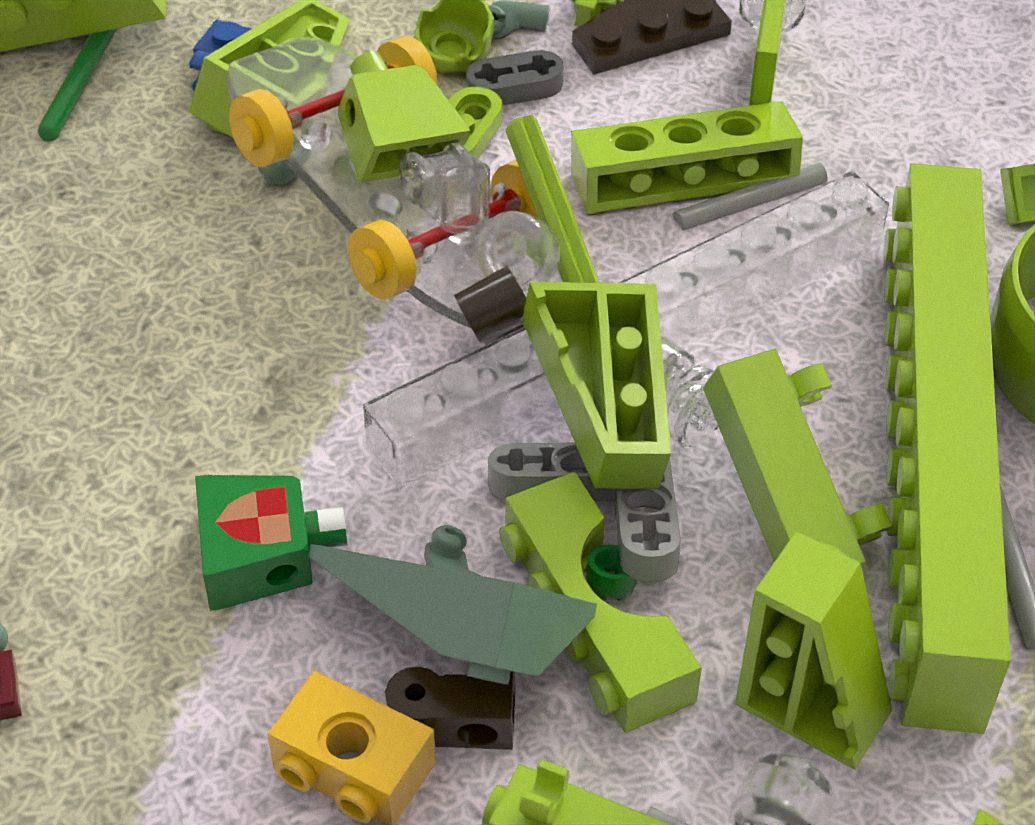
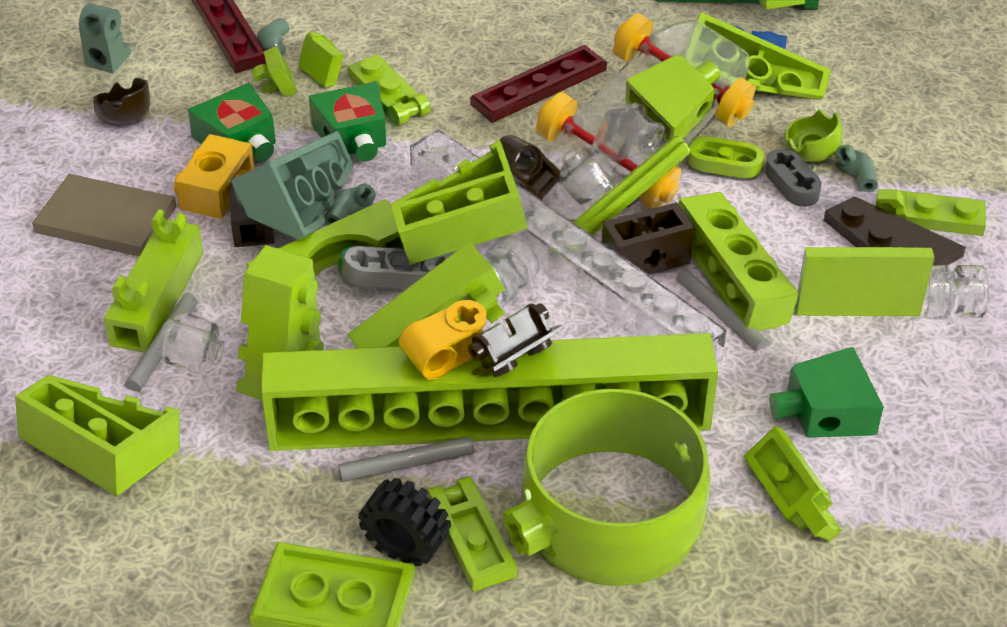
camera: 80 degrees right, 5 degrees down
none -> green torso [188,82,276,162]
none -> lime tile [252,46,298,97]
none -> lime tile [298,31,344,88]
none -> lime plate [347,54,431,126]
none -> yellow piece [399,300,486,380]
none -> hinge [468,303,564,377]
none -> dark red tile [470,45,607,123]
none -> dark brown brick [600,202,694,283]
none -> green torso [769,347,884,438]

